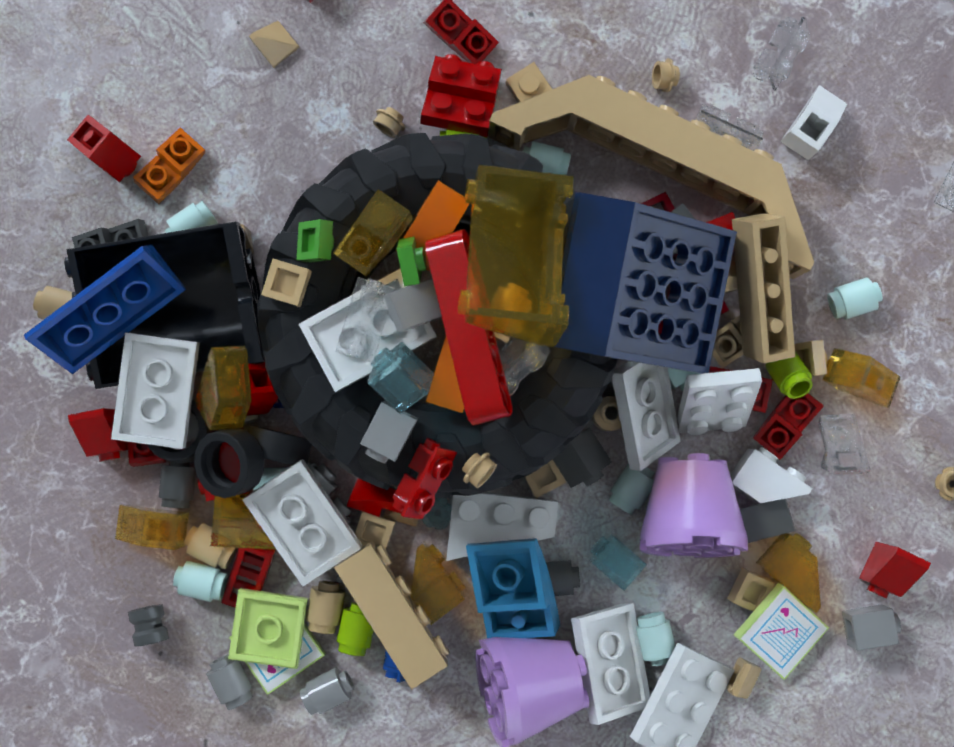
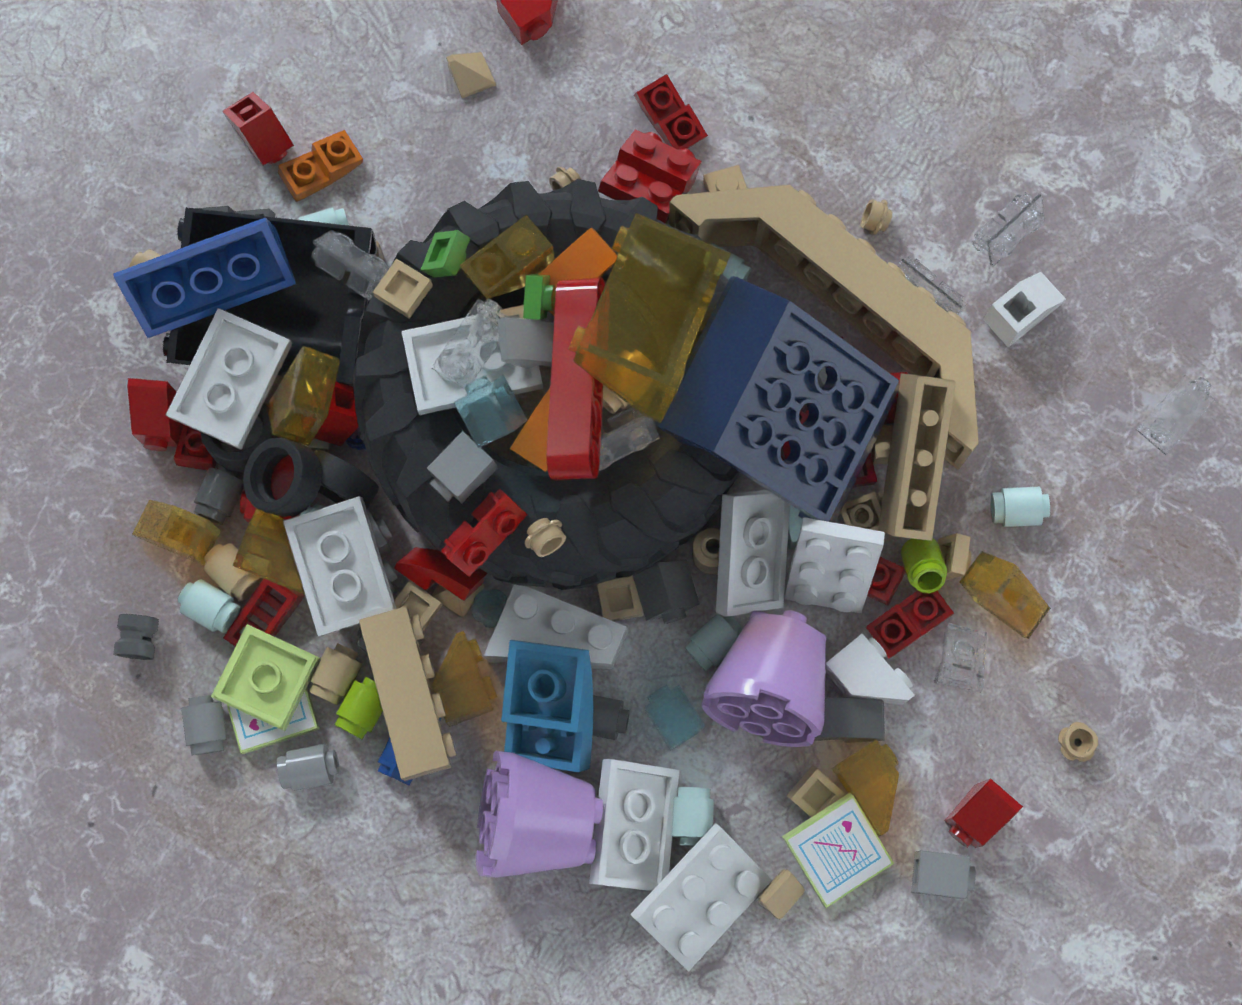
camera: 15 degrees right, 10 degrees down
none -> clear hinge [311,230,389,300]

